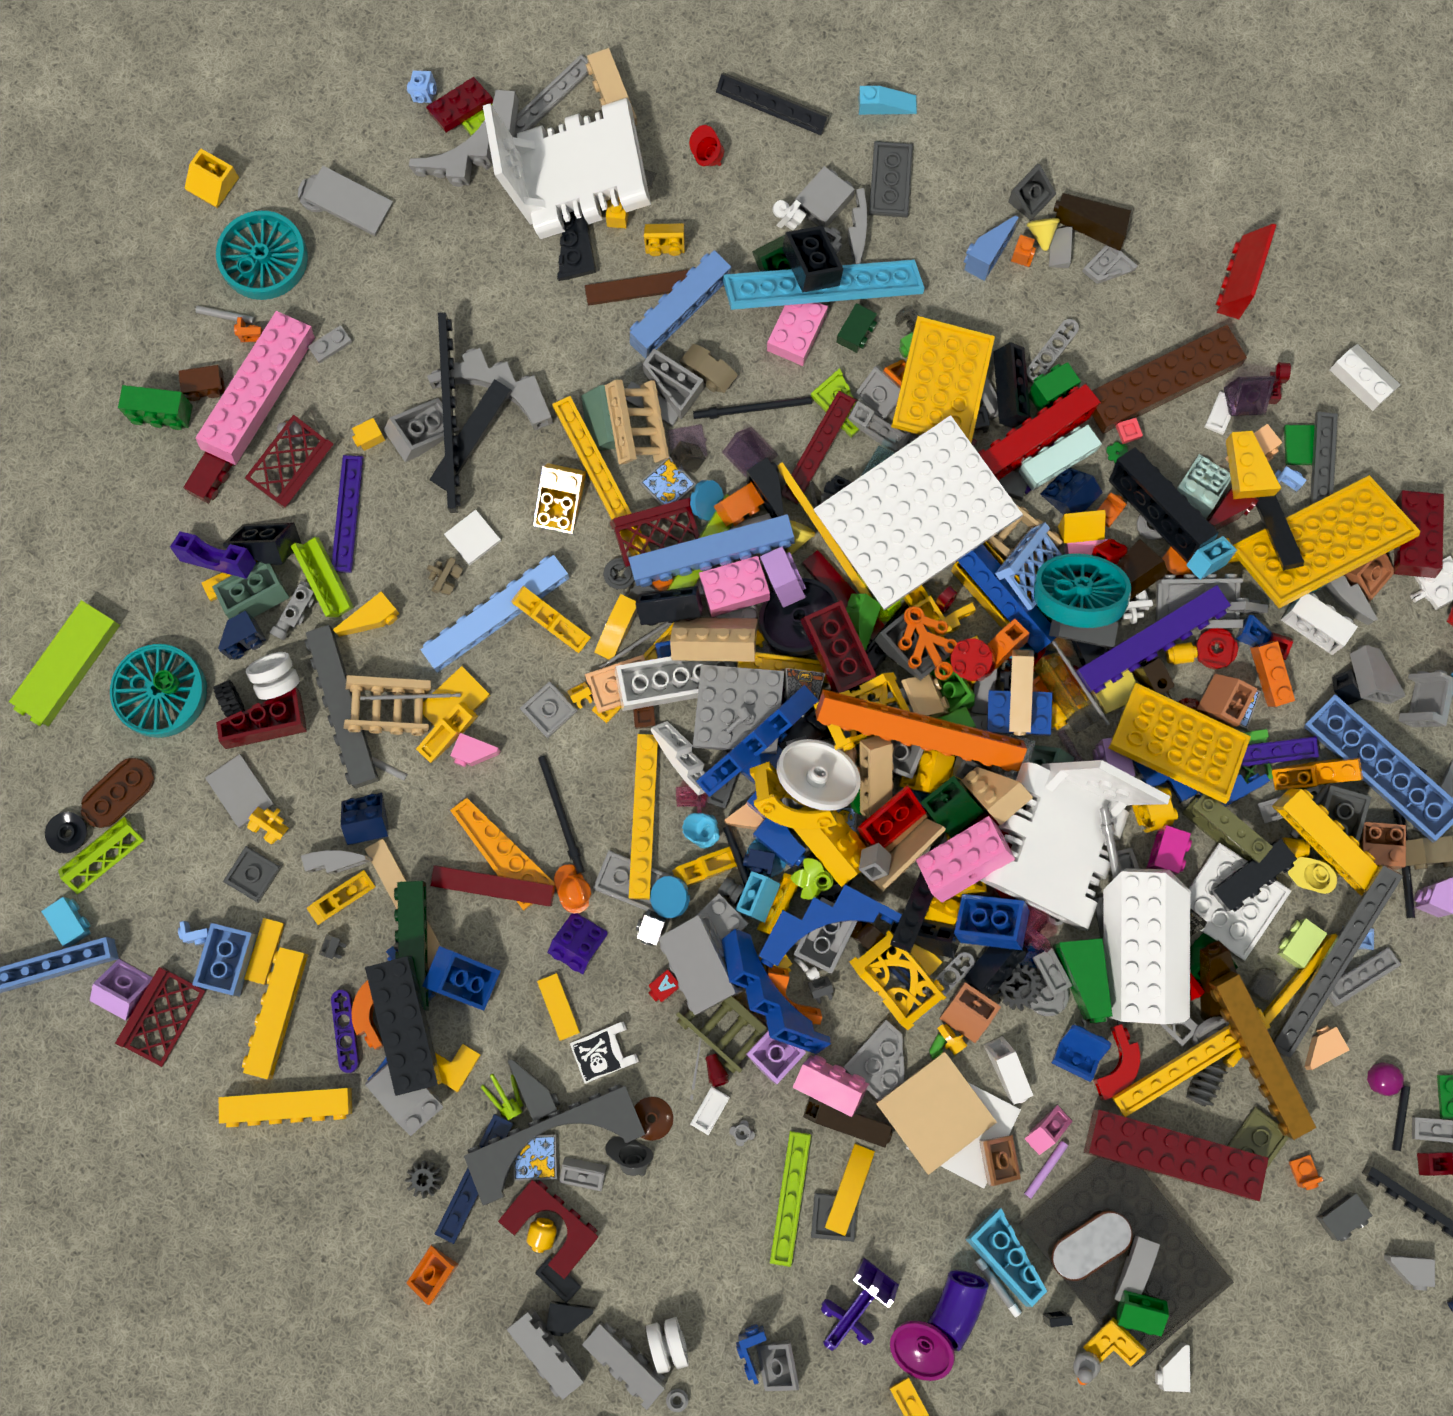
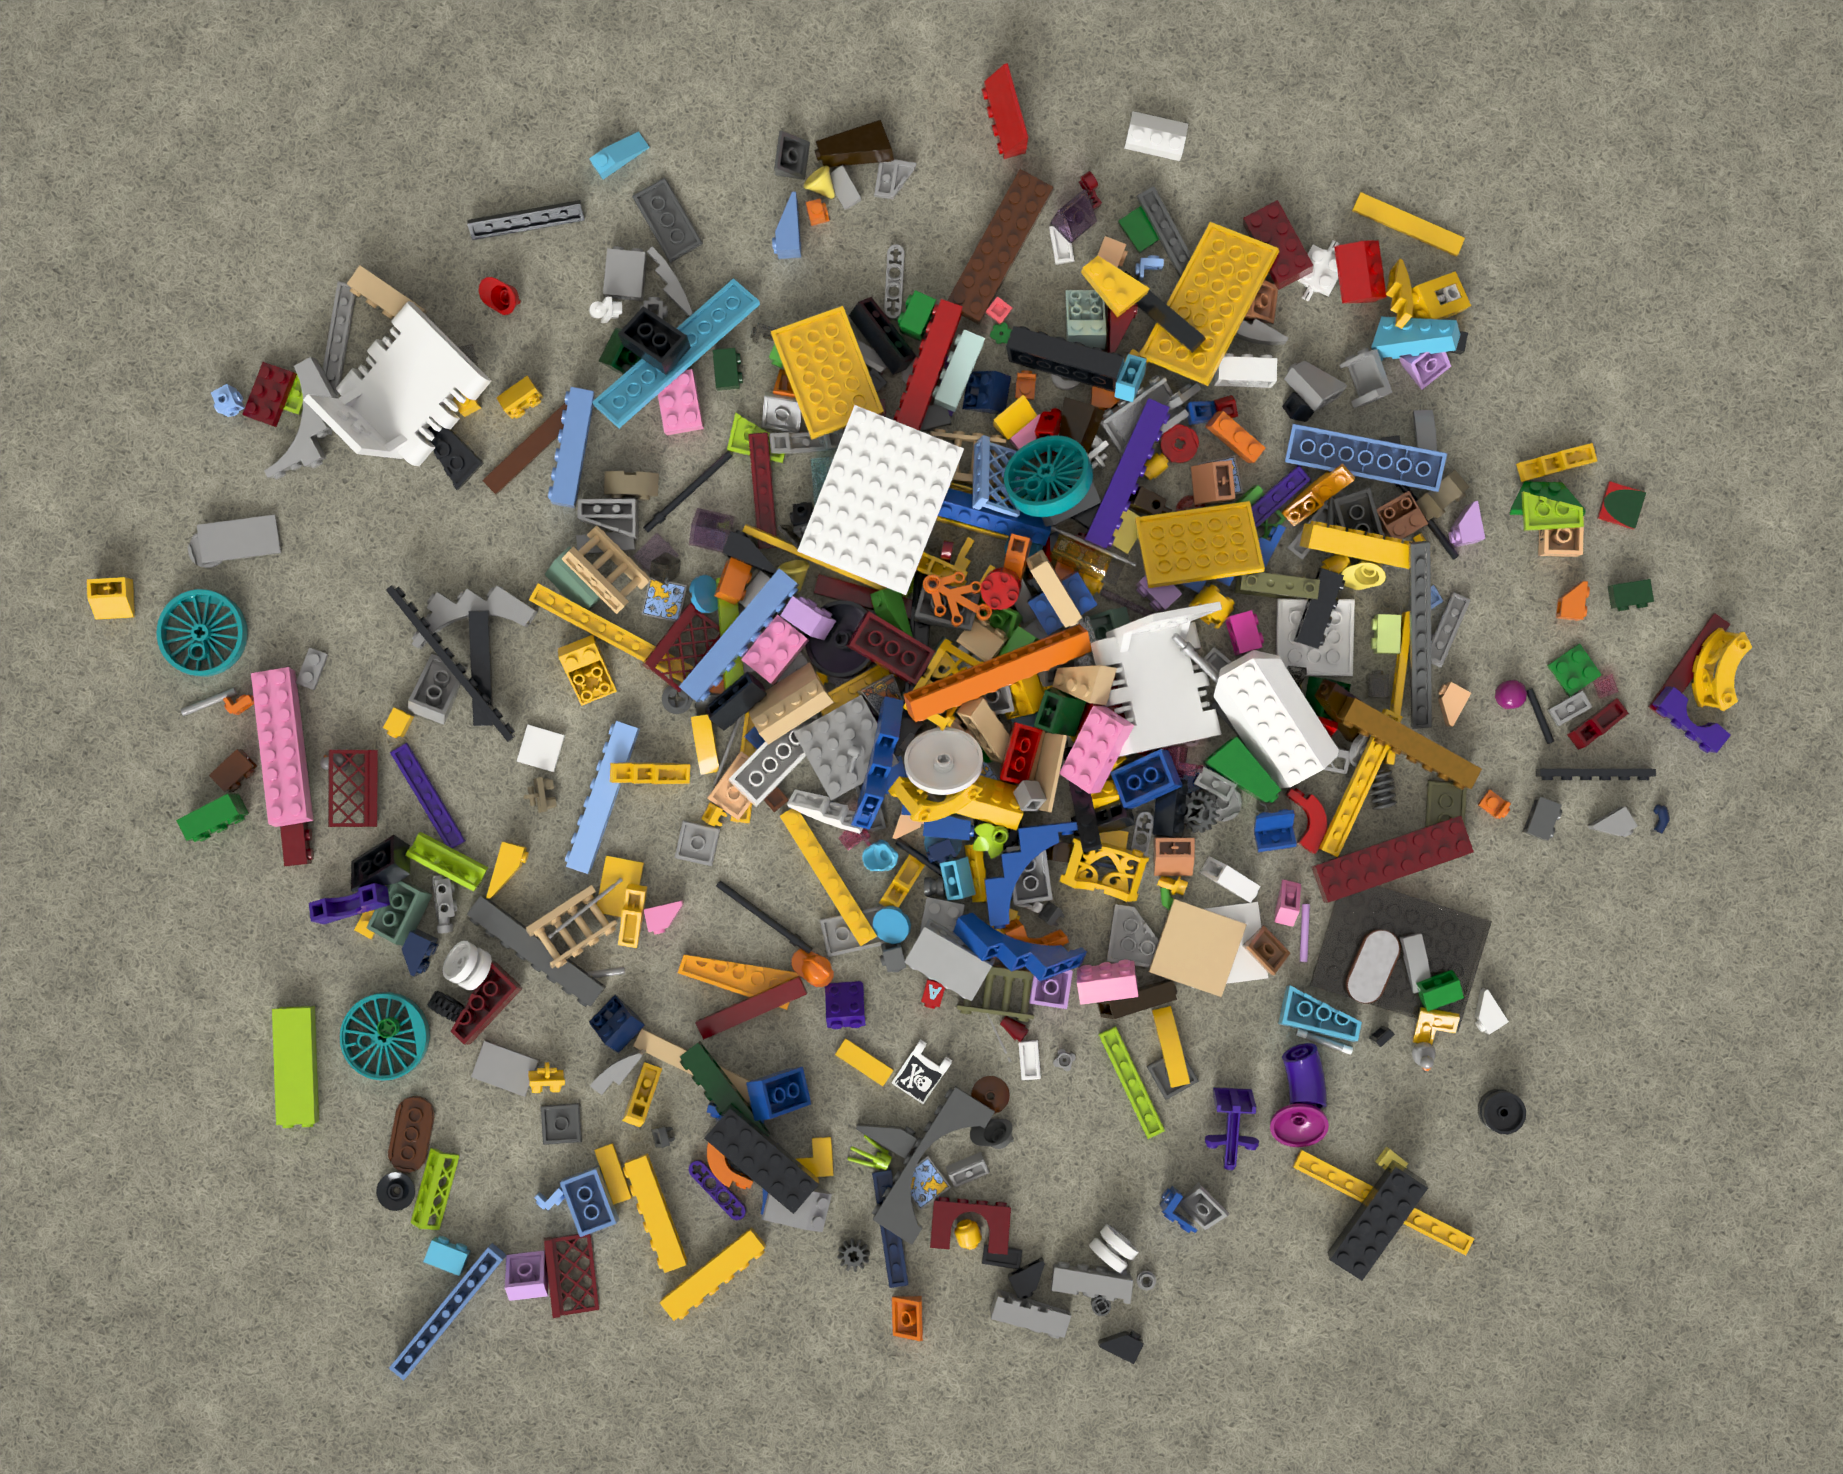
camera: 35 degrees left, 10 degrees up
none -> dark grey wheel [1091,1295,1111,1316]

